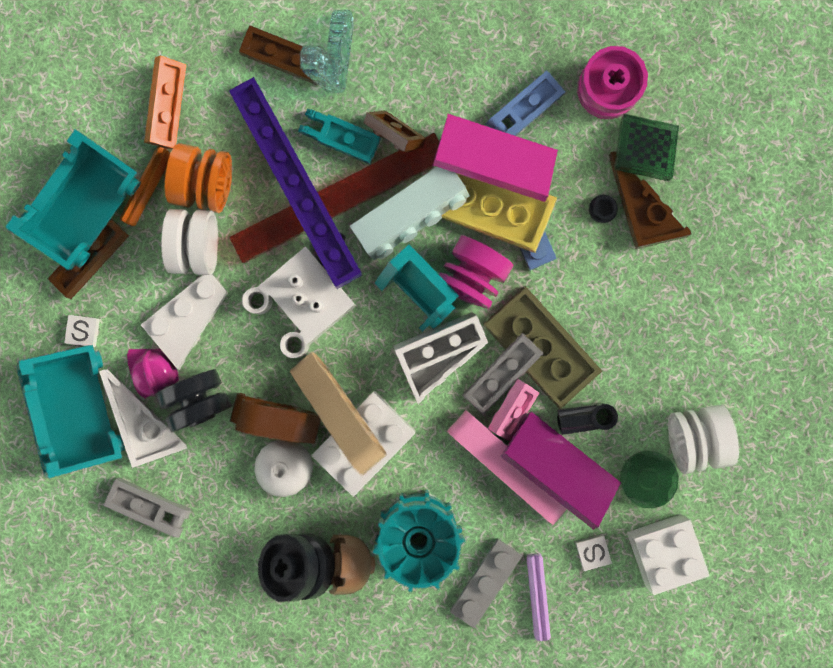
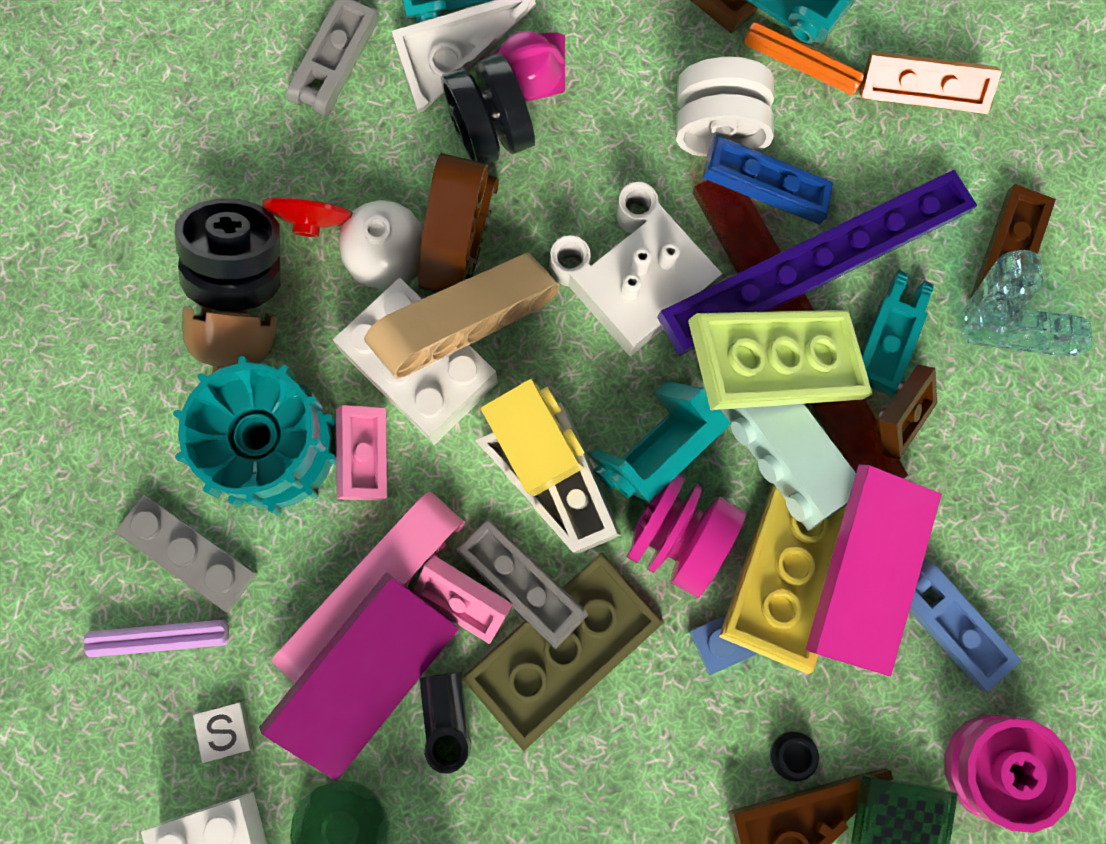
camera: 90 degrees right, 10 degrees down
white wing [141,274,228,369] -> none
orange wheel [165,143,232,213] -> none
none -> red dish [262,198,353,237]
none -> bright pink plate [336,405,387,500]
none -> light yellow brick [480,379,585,496]
none -> yellowish green tile [688,310,873,410]
none -> blue tile [702,134,833,225]

